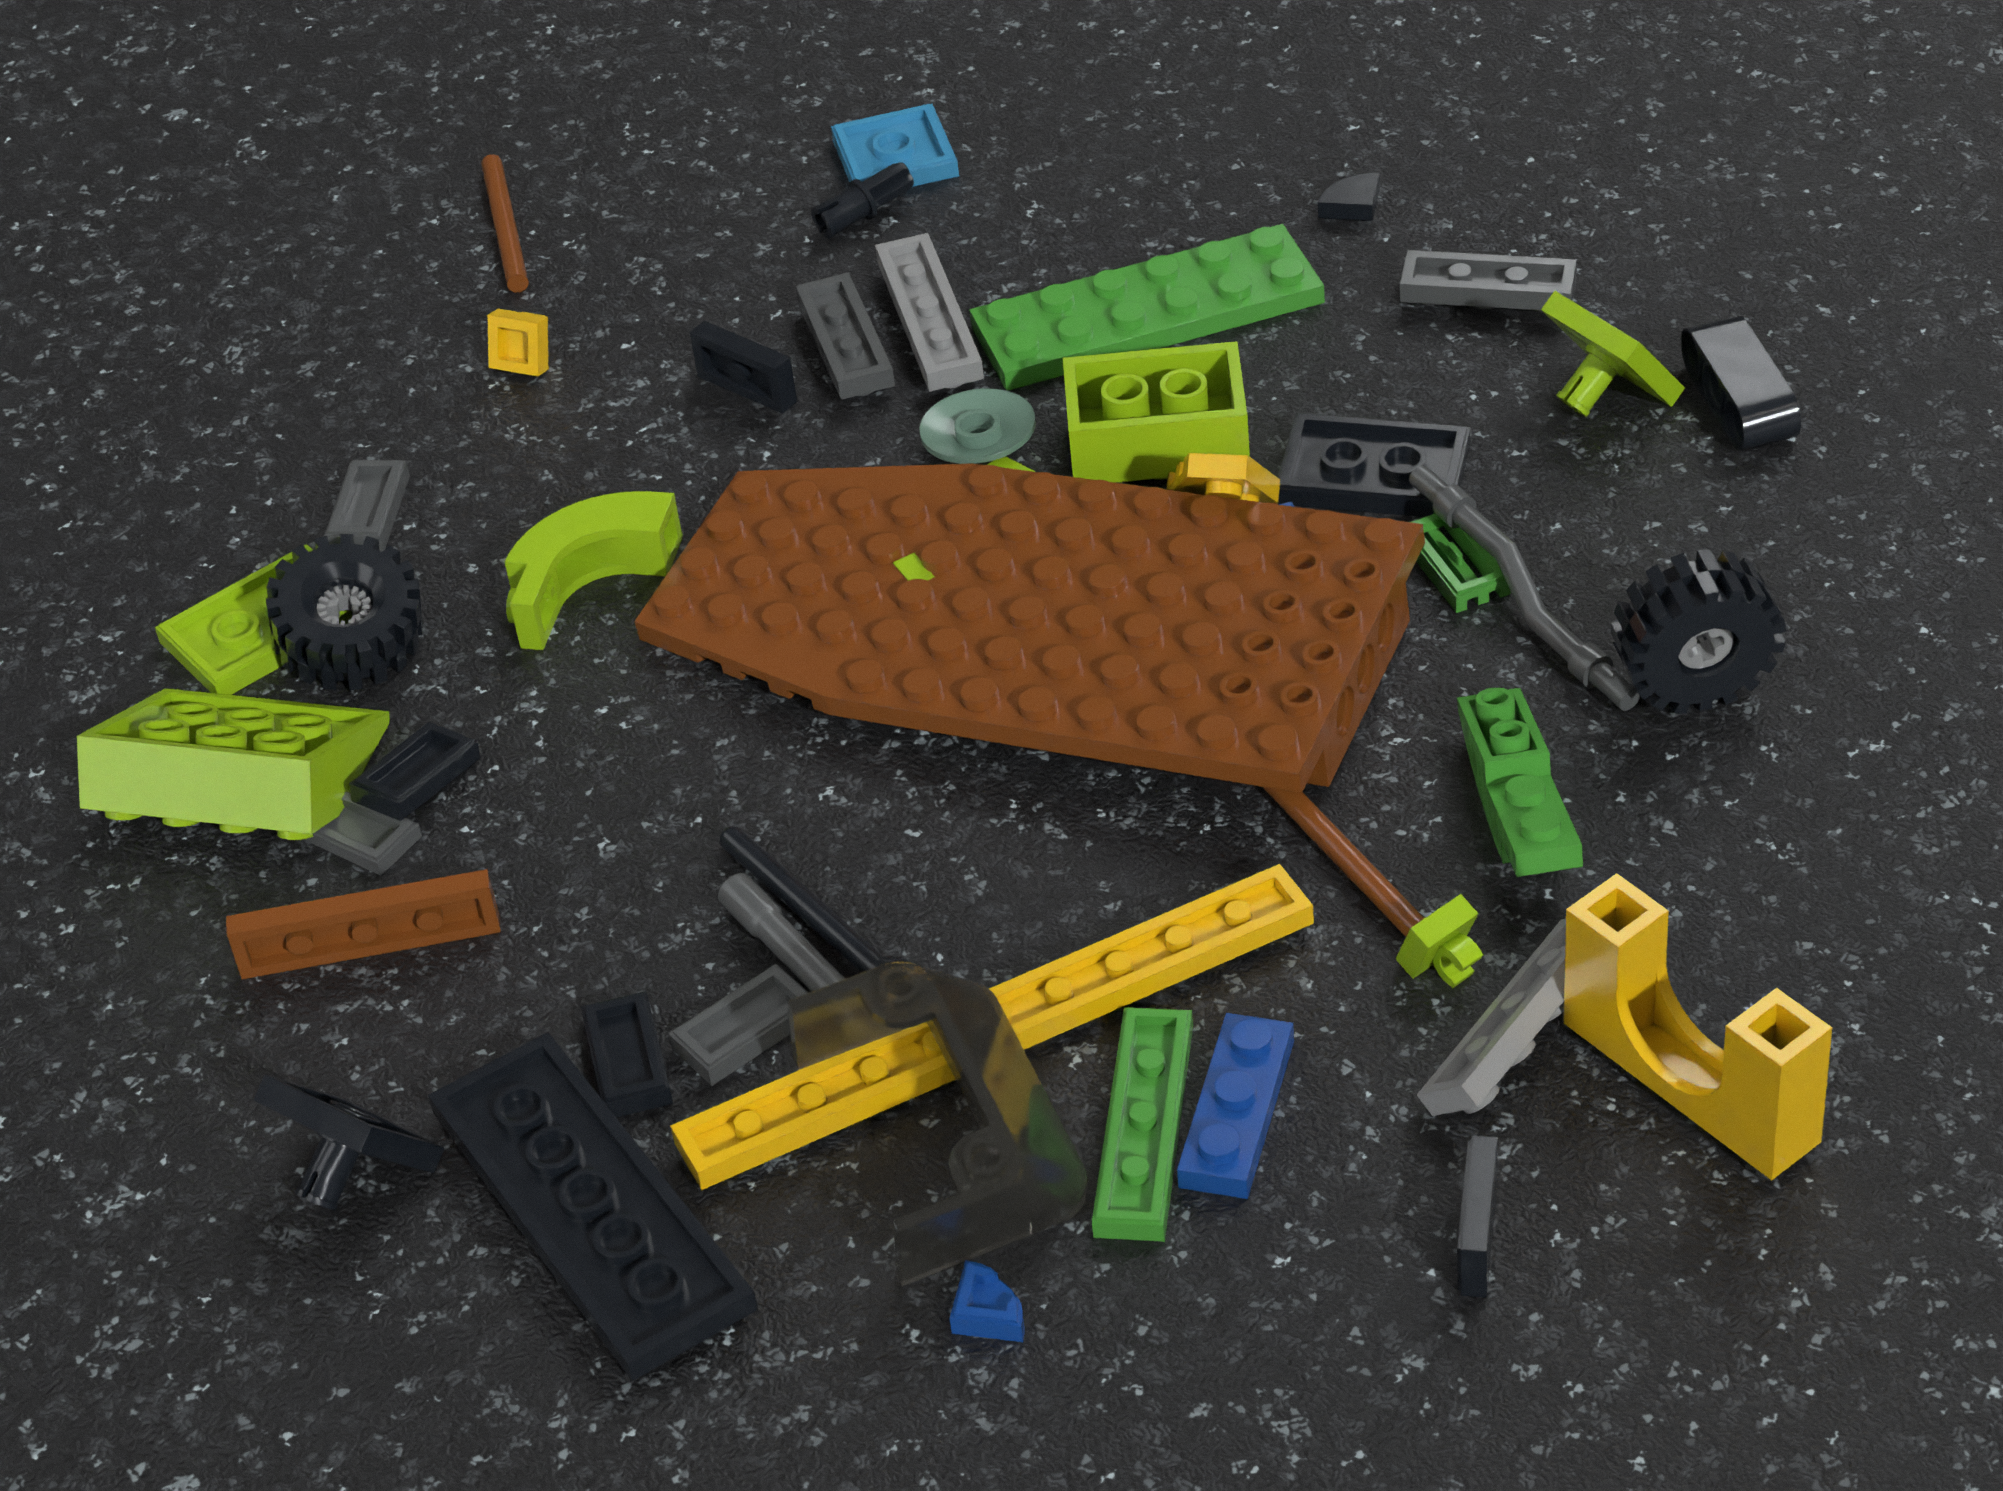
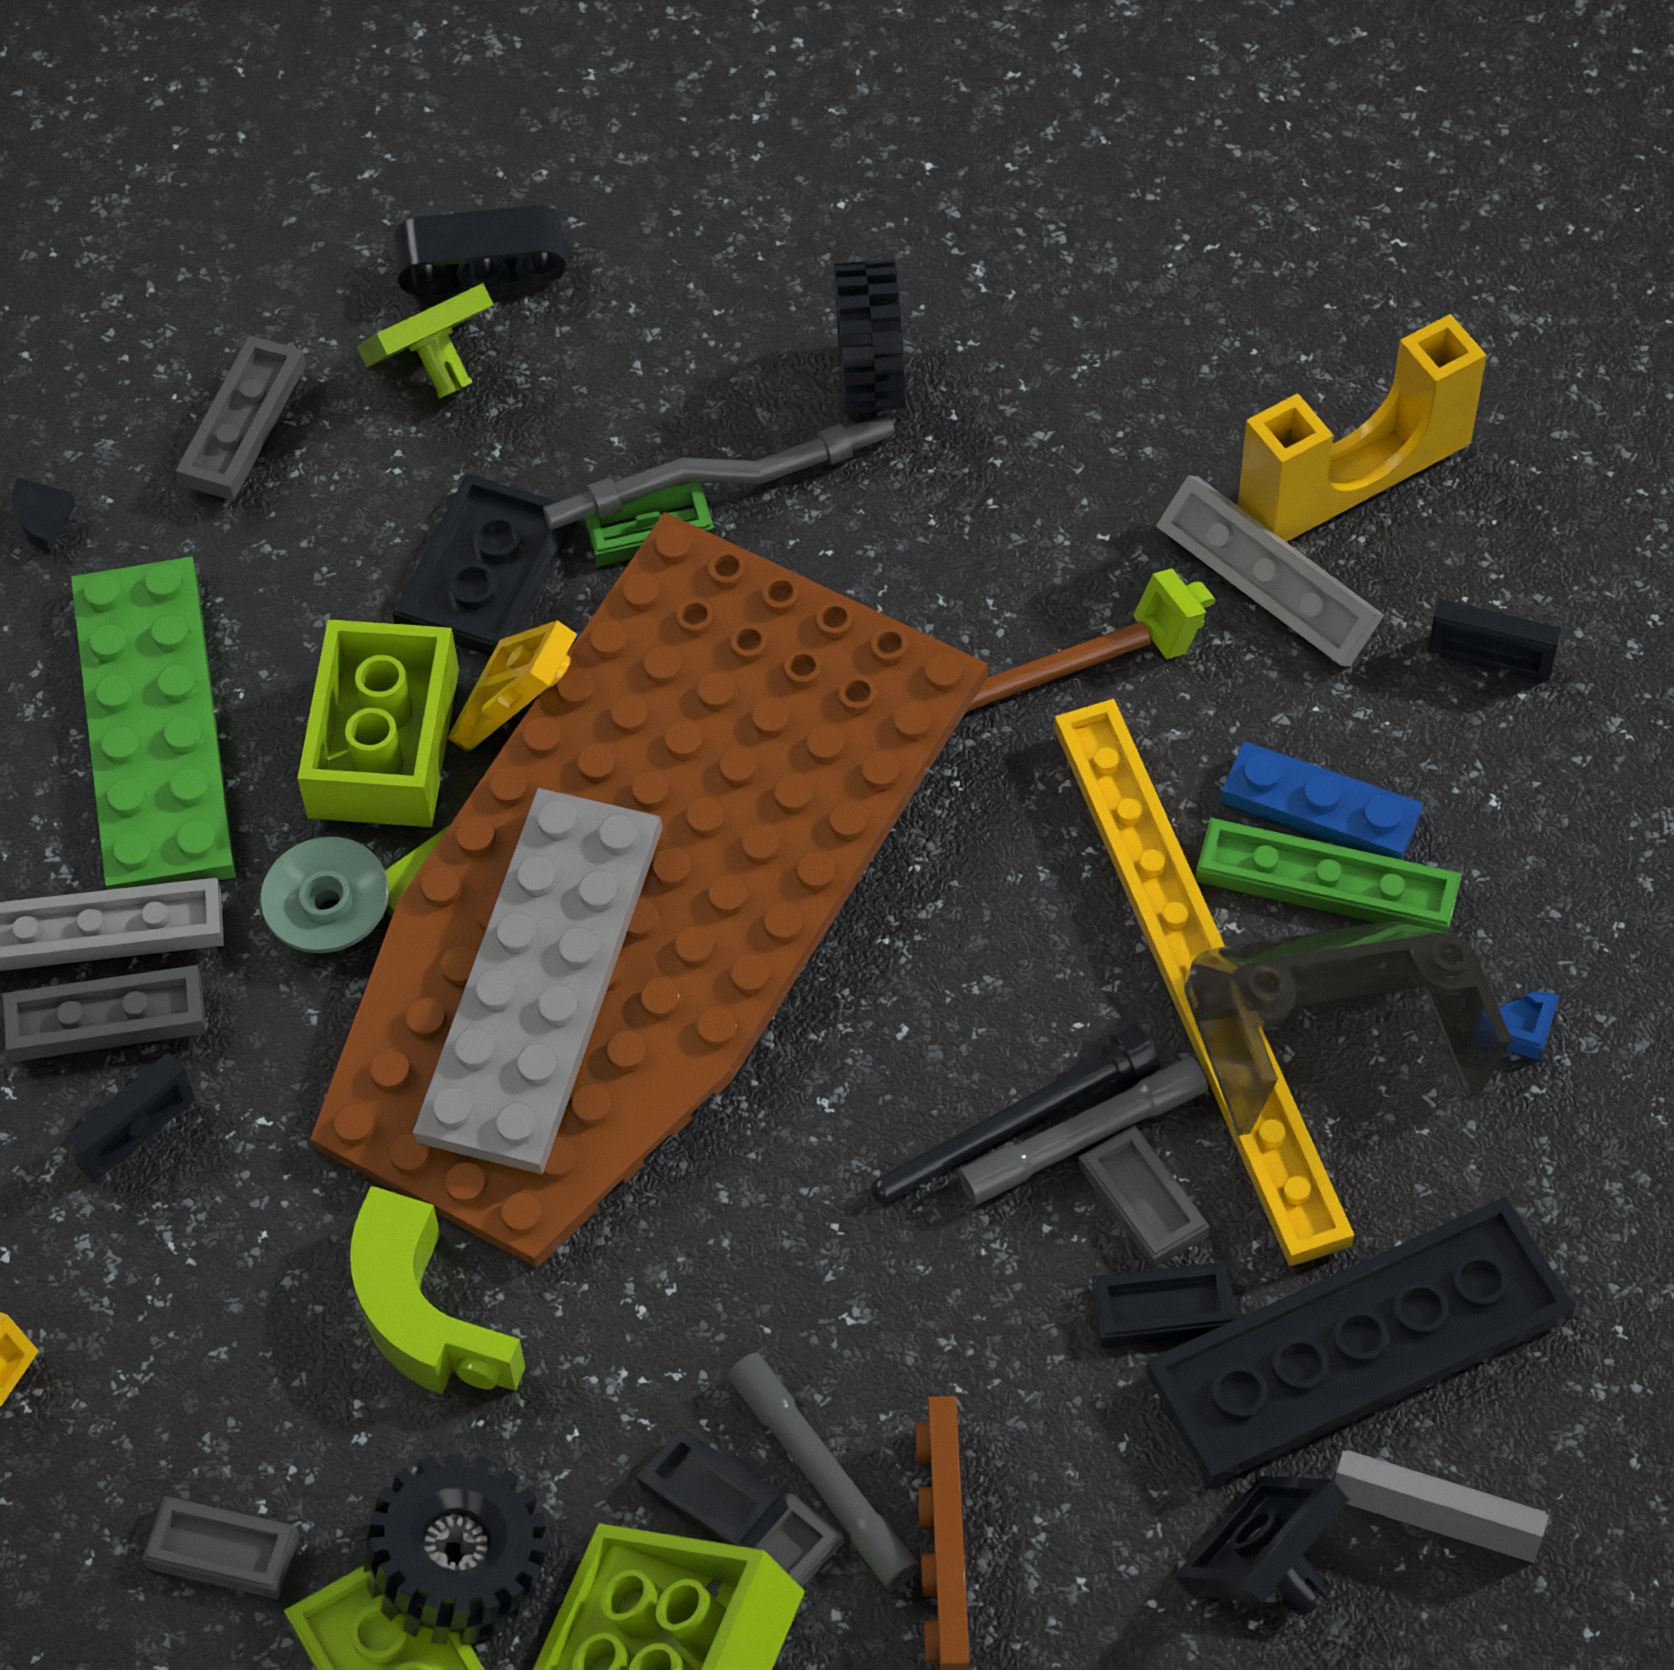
camera: 85 degrees left, 15 degrees up
bright green slope [1457,688,1583,877] -> none
none -> light grey plate [413,788,663,1175]
none -> dark grey piece [727,1353,921,1591]
none -> light grey tile [1335,1450,1549,1563]

